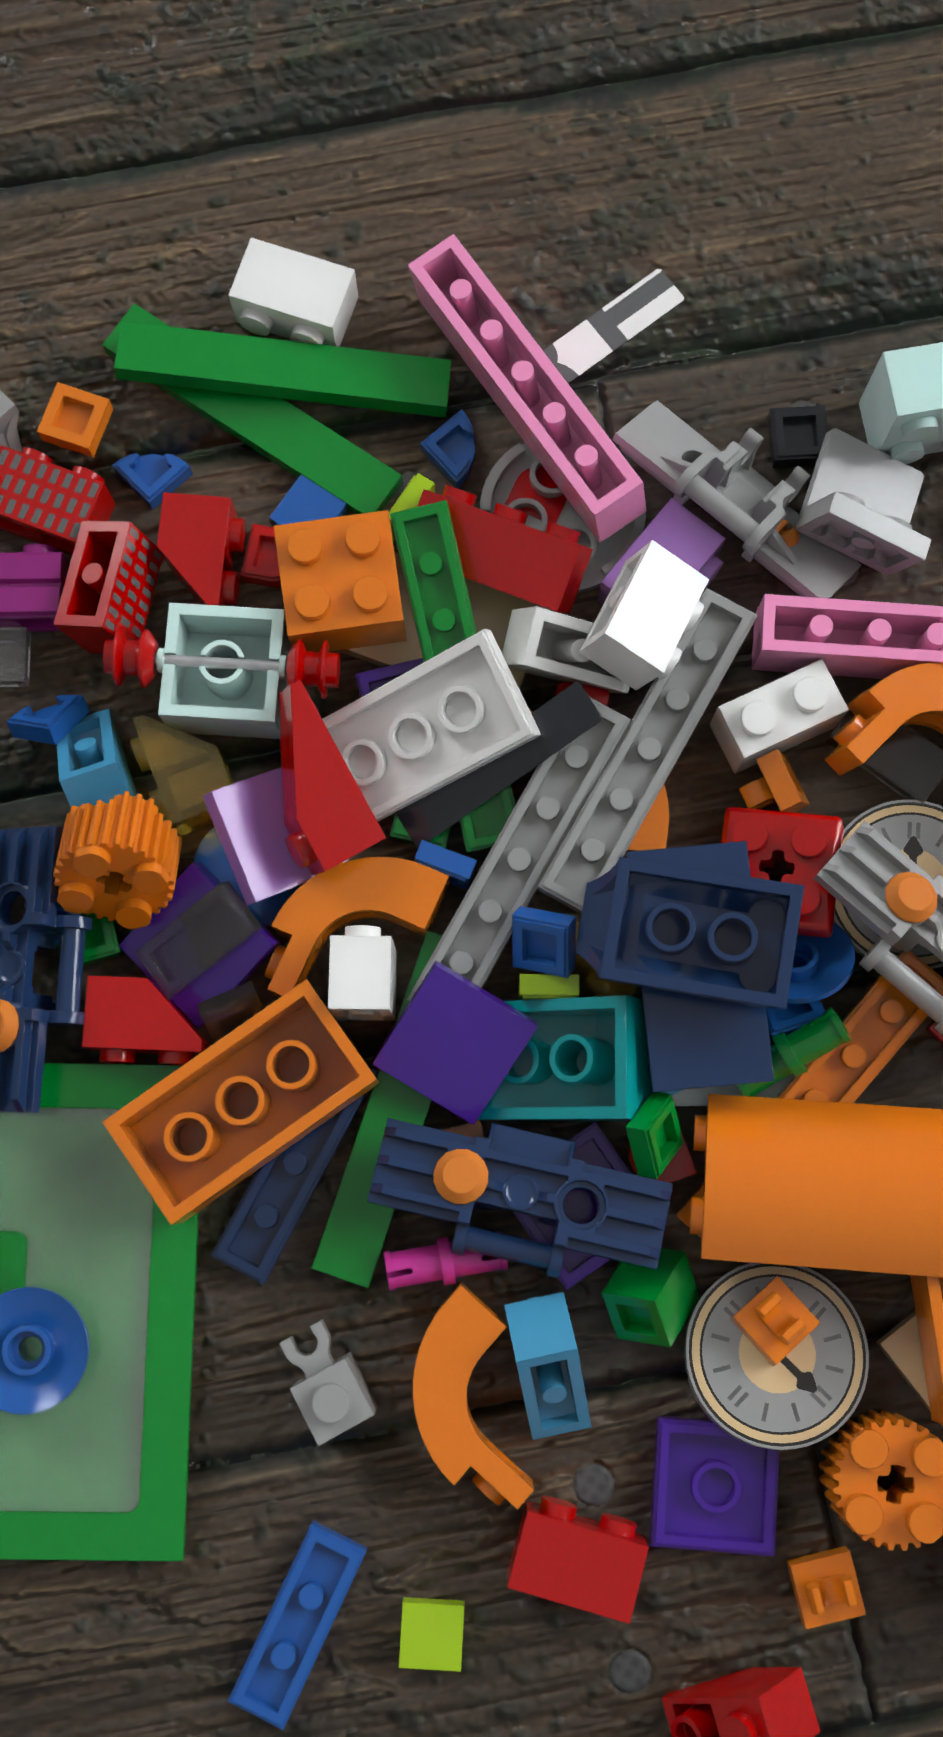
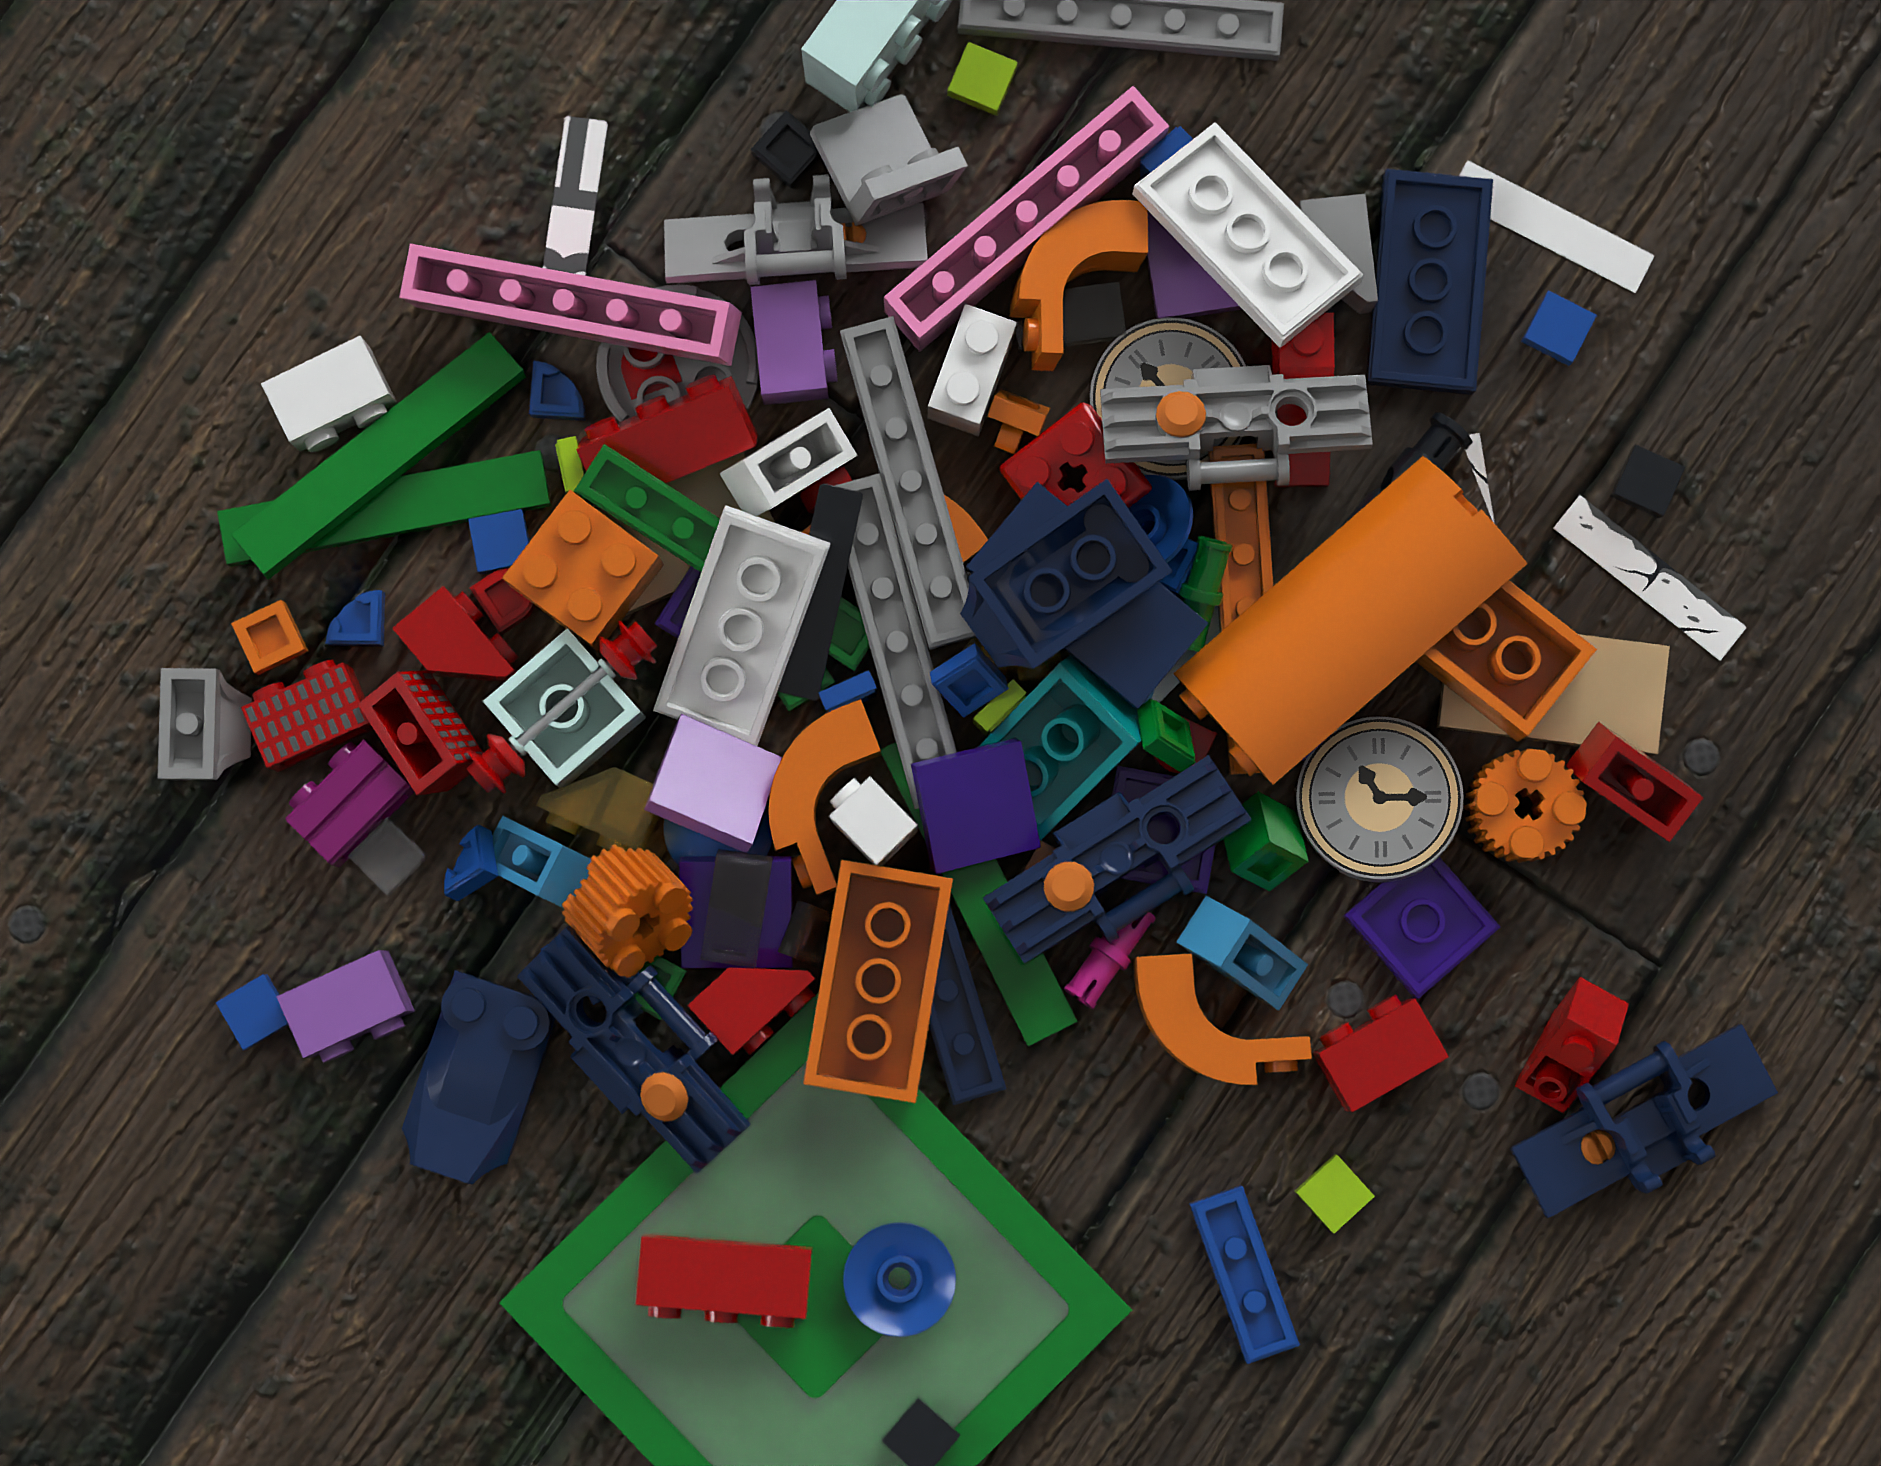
camera: 50 degrees left, 5 degrees up
red slope [278,679,386,875] -> none
light grey brick [279,1319,378,1446] -> none
white brick [579,540,709,690] -> none
orange tile [730,1276,820,1366] -> none
orange tile [786,1546,866,1629] -> none

